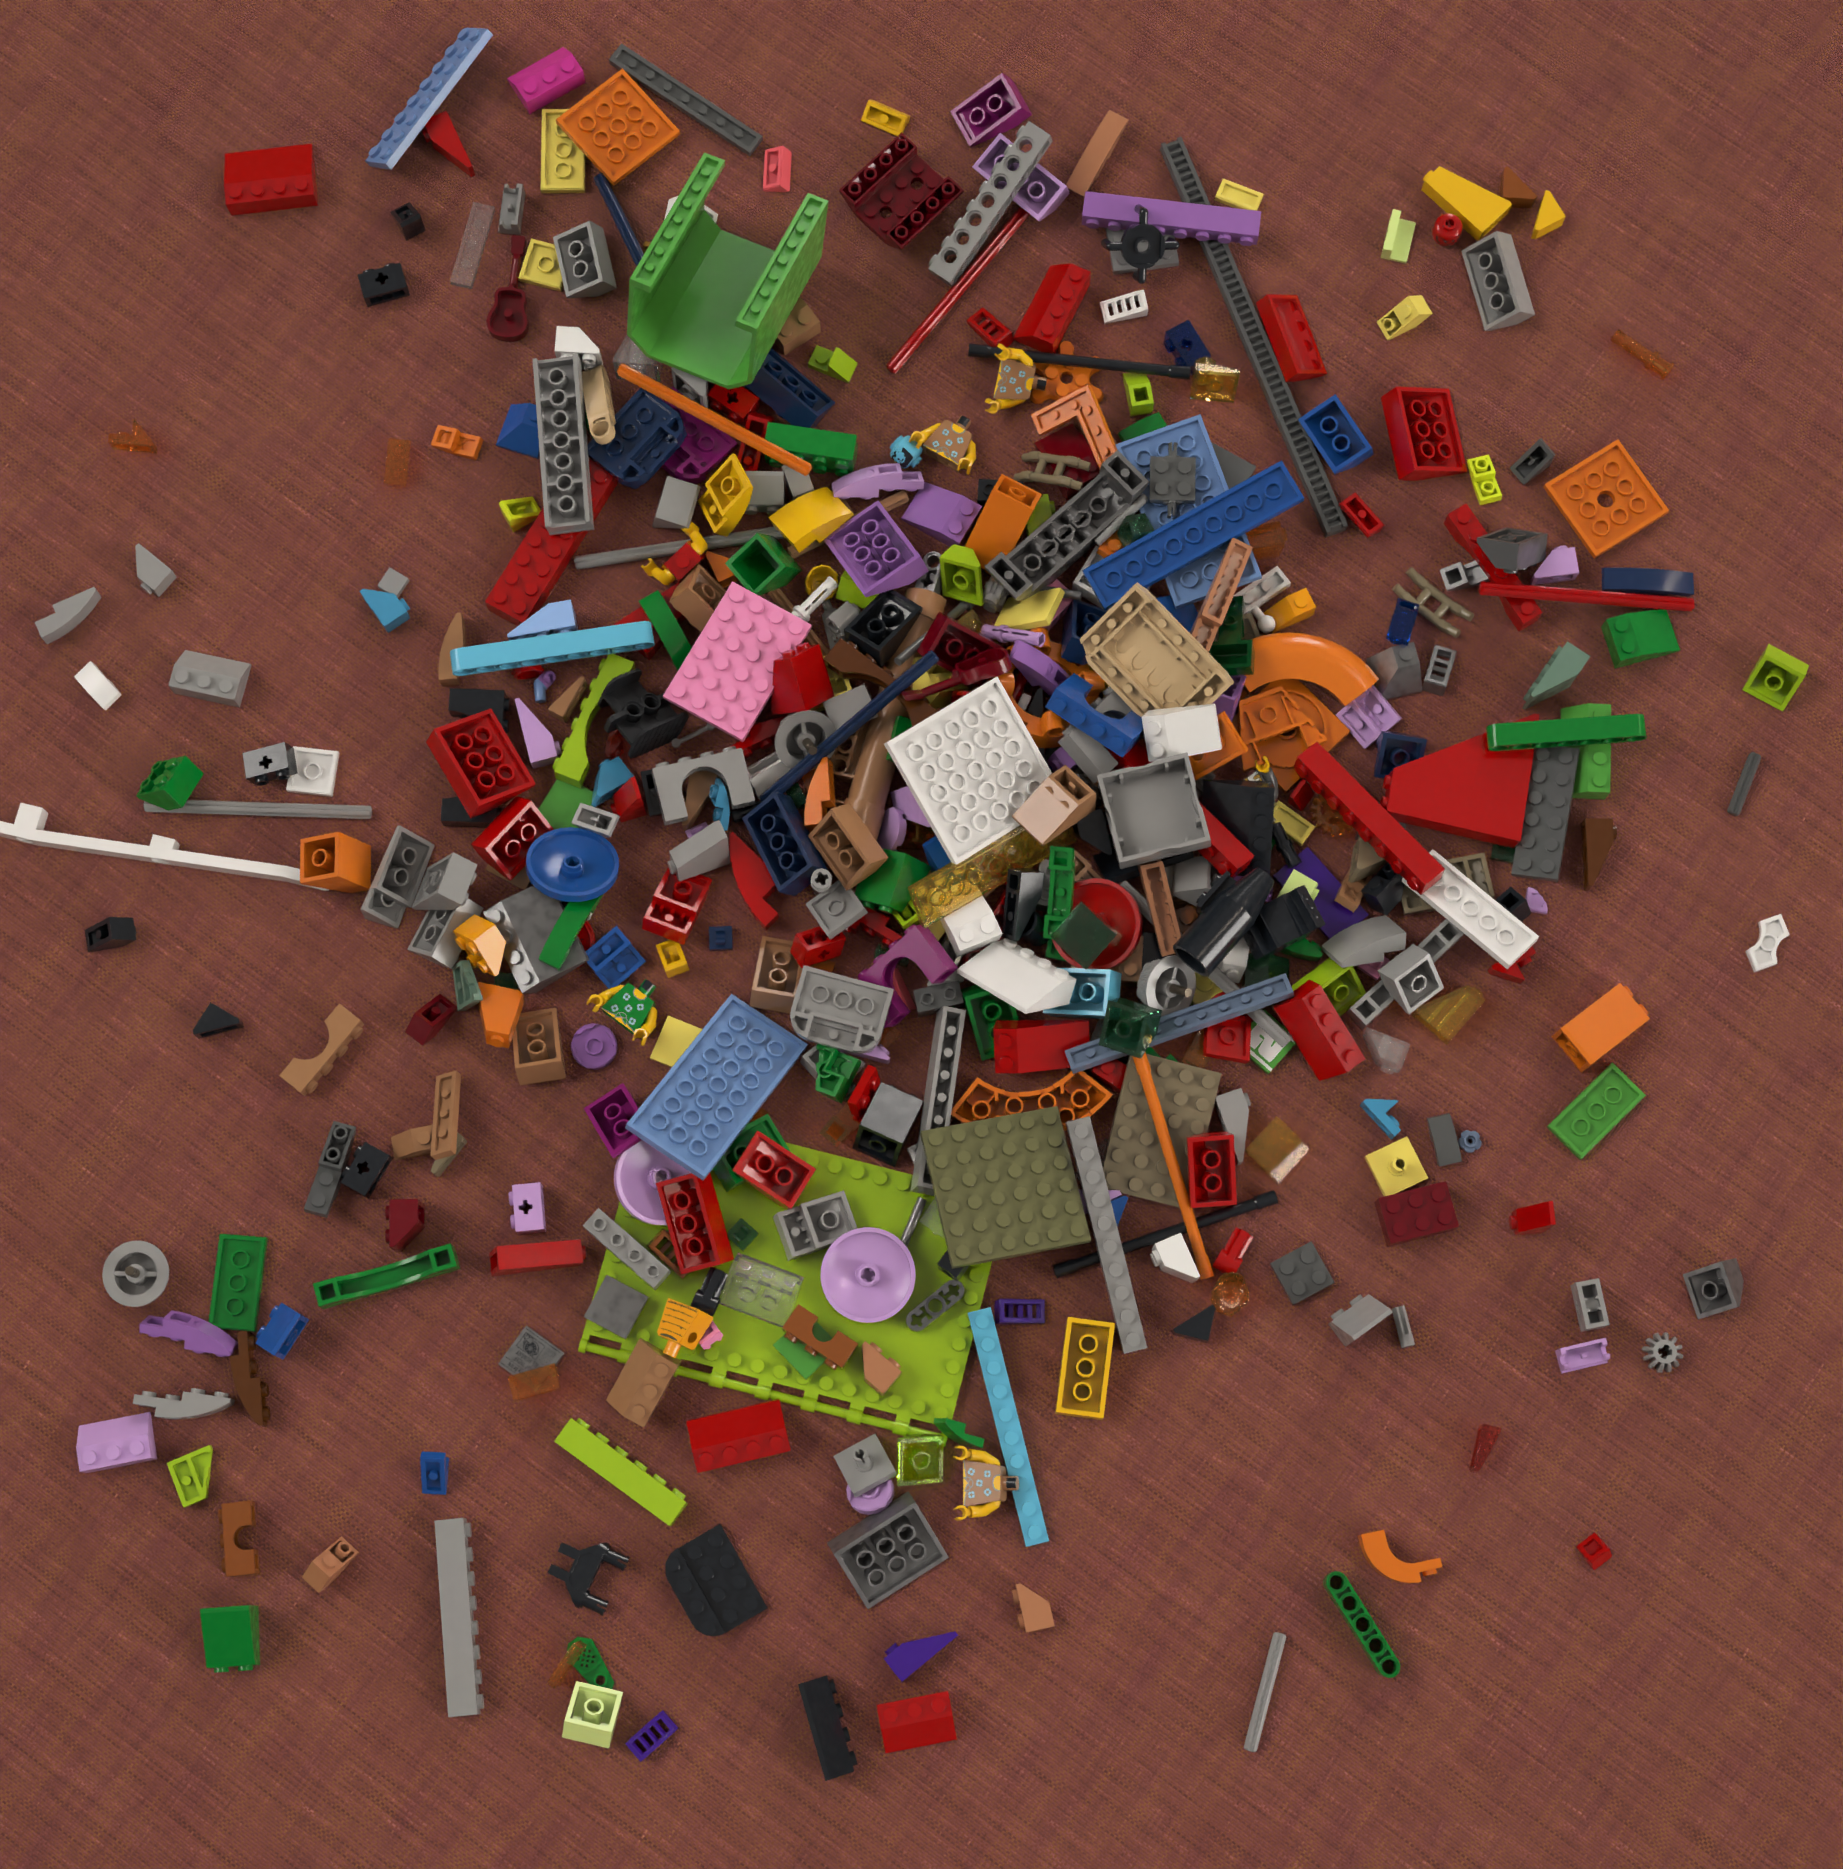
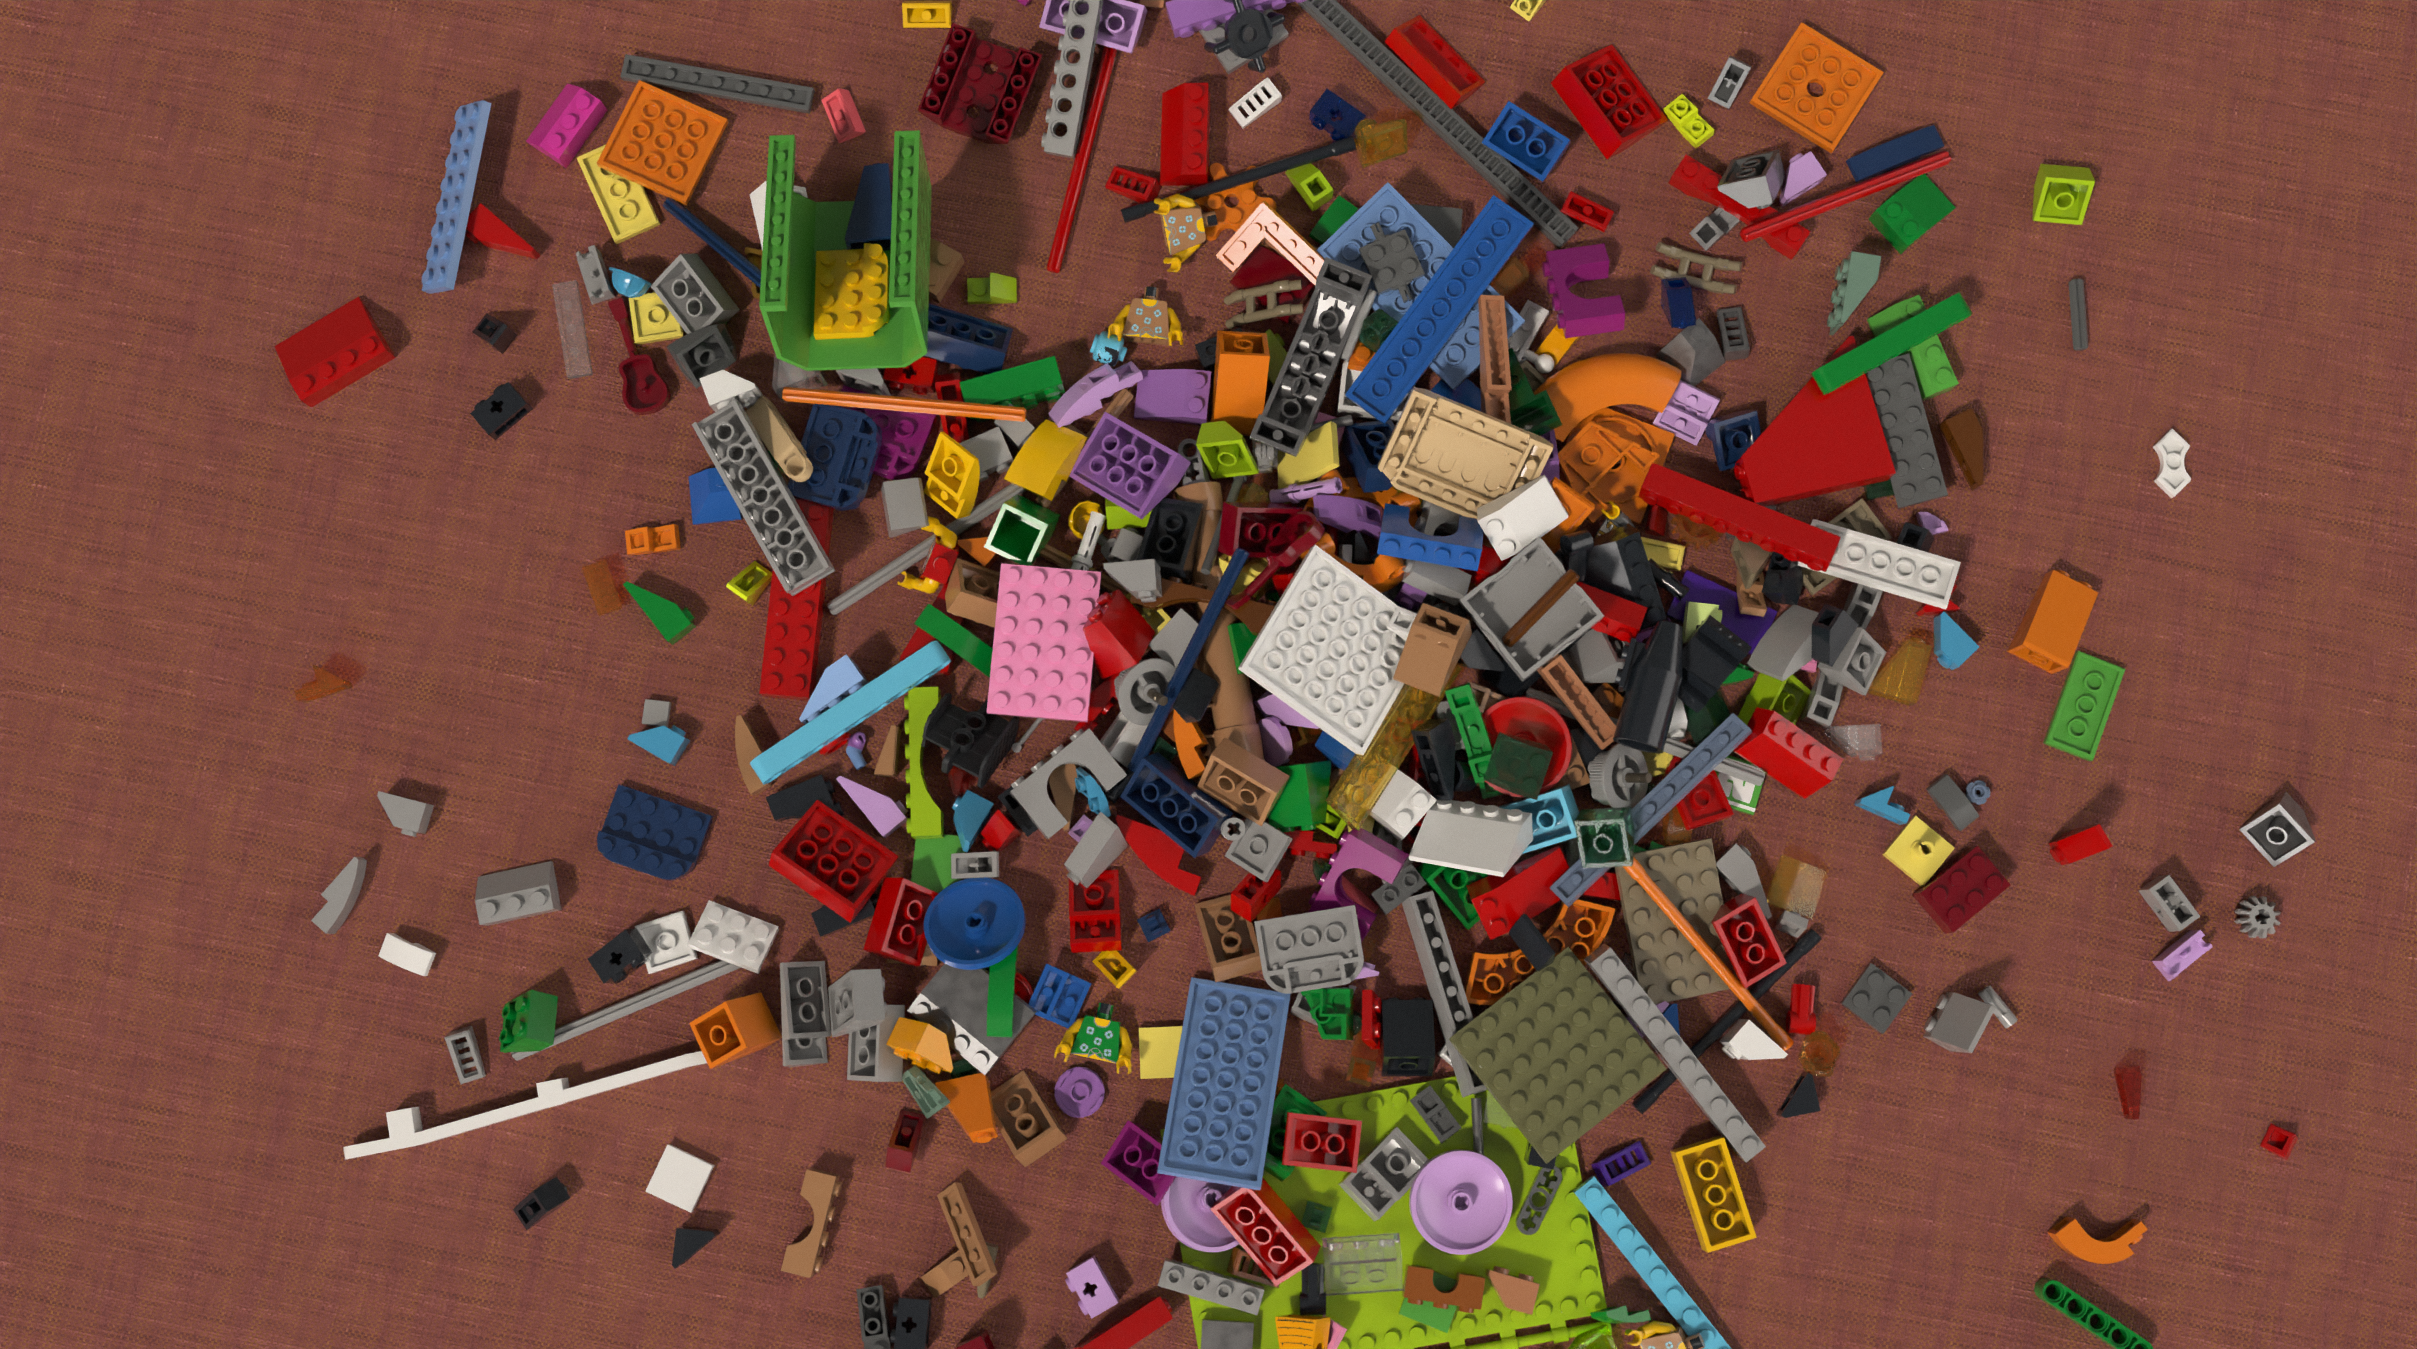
camera: 20 degrees left, 5 degrees up
none -> light grey slope [444,1026,486,1084]
none -> dark blue plate [597,784,713,881]
none -> dark azure piece [609,267,652,298]
none -> green slope [623,581,696,645]
none -> white tile [645,1144,715,1213]
none -> dark grey slope [667,324,737,389]
none -> white plate [688,900,779,974]
none -> yellow plate [814,243,890,340]
none -> dark blue slope [845,163,893,251]
none -> light grey slope [1103,559,1162,603]
none -> black slope [1172,668,1219,723]
none -> white slope [1387,606,1417,641]
none -> dark grey slope [1410,1086,1462,1144]
none -> reddish brown axle [1502,569,1580,647]
none -> black slope [1509,914,1555,971]
none -> magenta arch [1542,243,1625,338]
none -> black piece [1560,530,1594,582]
none -> light grey plate [1775,910,1809,938]
none -> black slope [1811,604,1859,667]
none -> dark azure slope [1934,611,1979,670]

